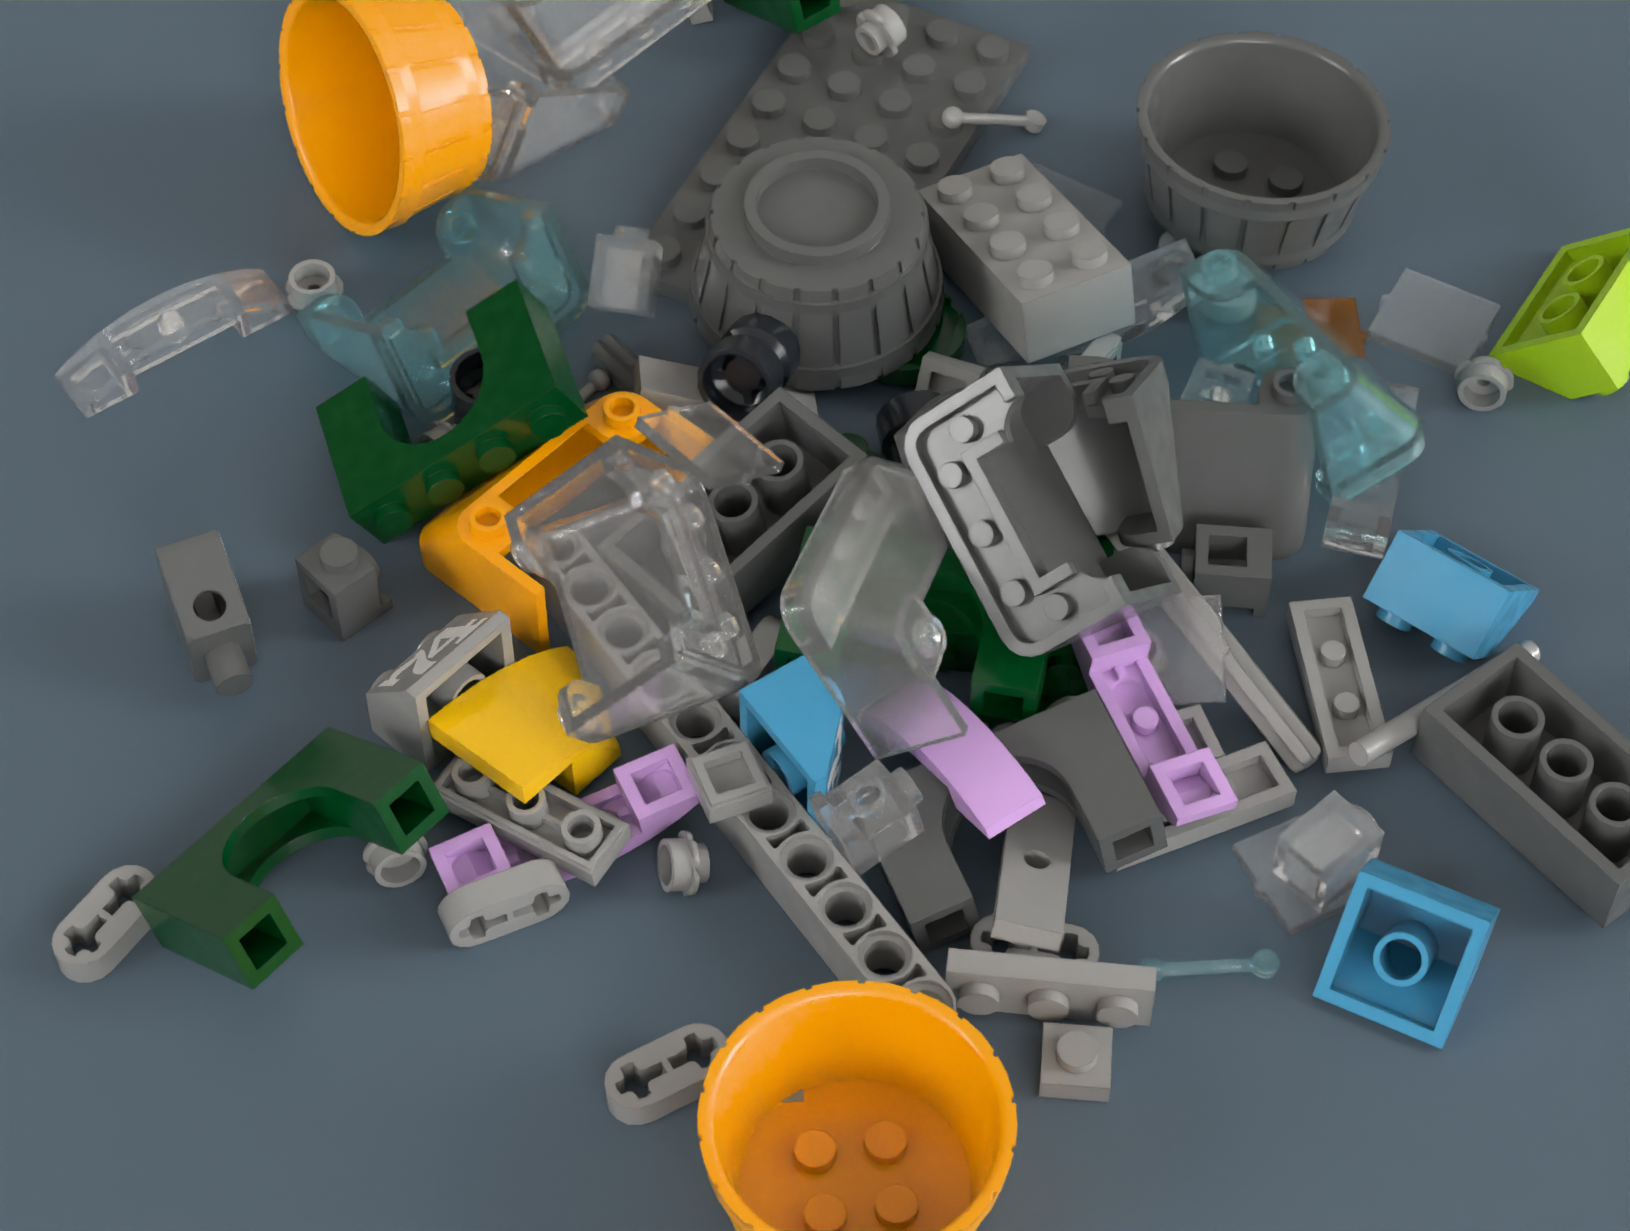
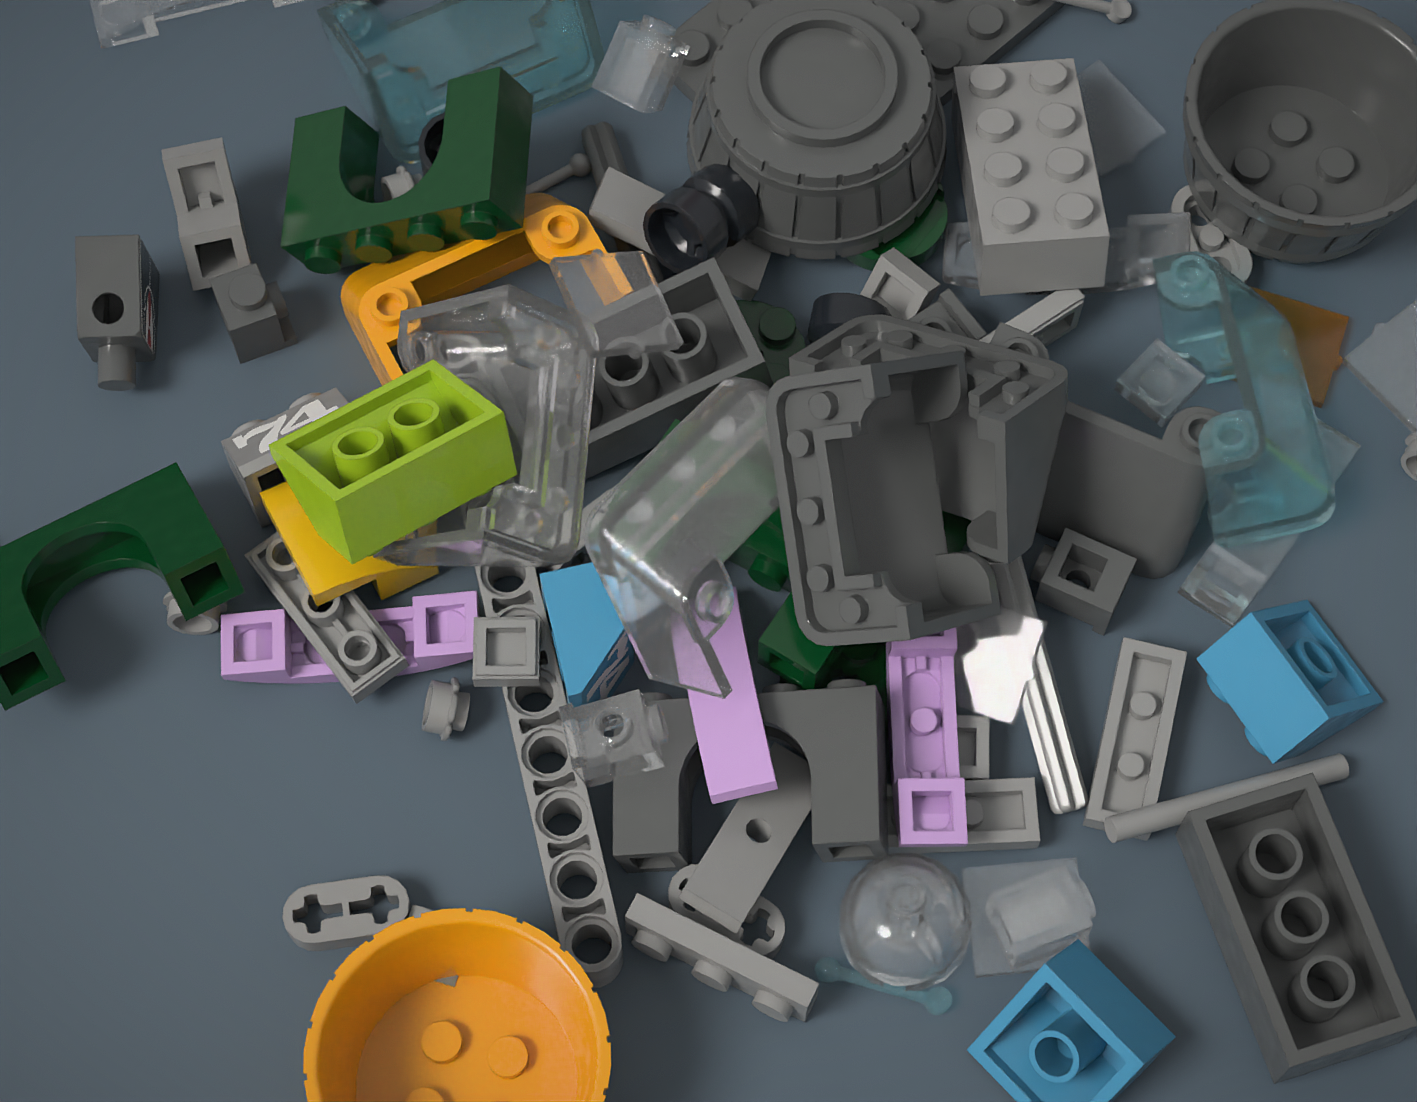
camera: 20 degrees right, 15 degrees up
light grey beam [438,859,570,947] -> none
light grey plate [1039,1022,1113,1102] -> none
none -> light grey brick [161,137,252,291]
none -> lime slope [269,359,517,564]
none -> clear cylinder [839,852,972,991]

